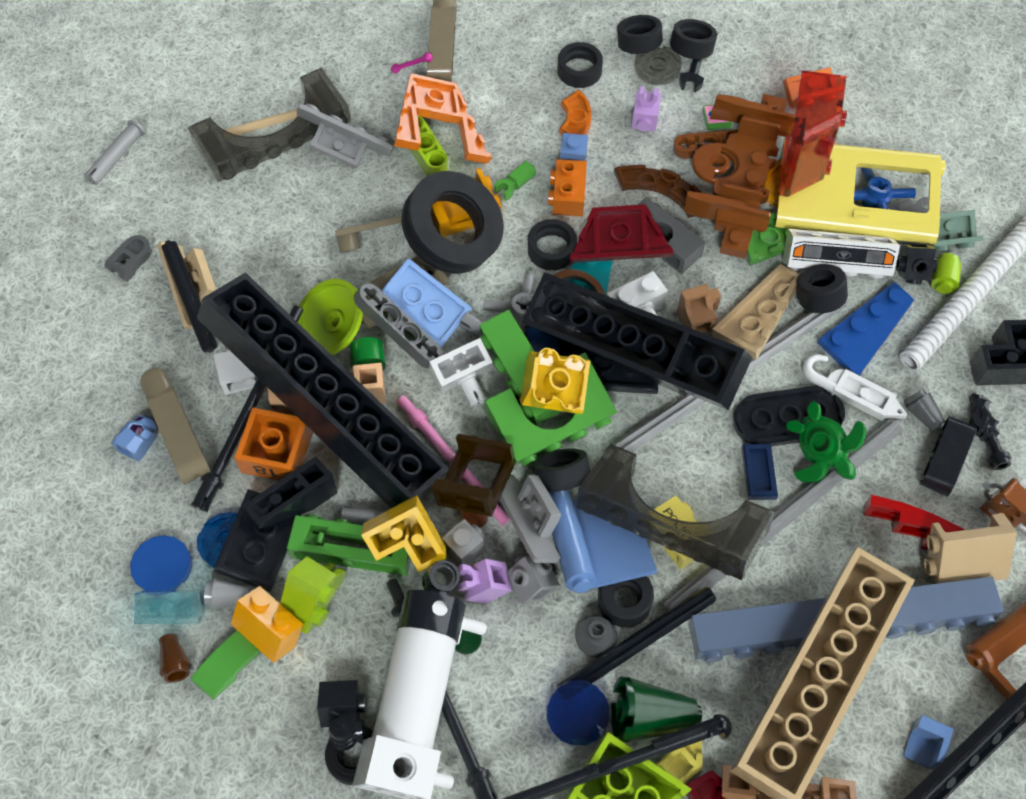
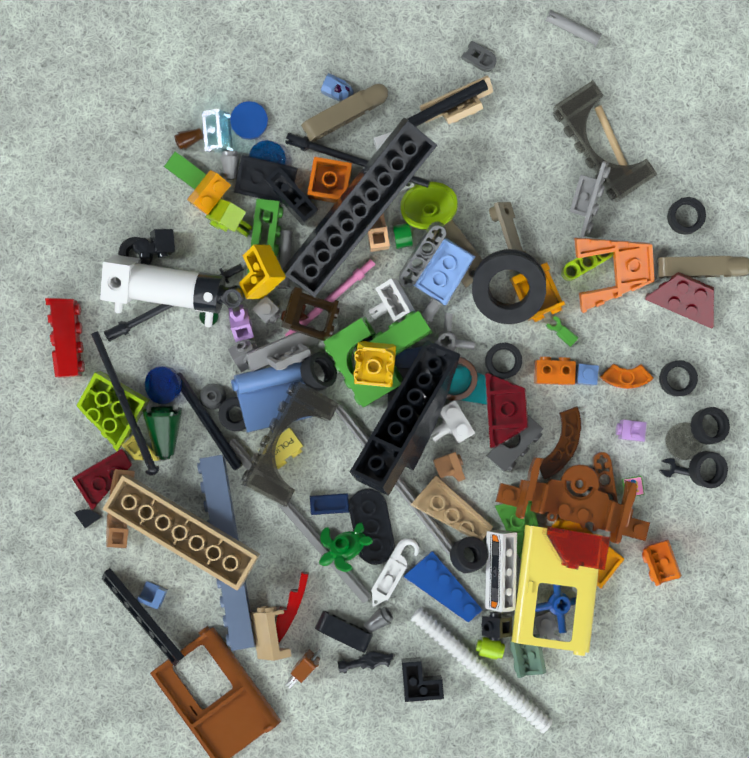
camera: 85 degrees right, 25 degrees up
dark pink hinge [391,53,433,74] -> none
none -> wing [645,272,714,329]
none -> black tyre [667,197,706,235]

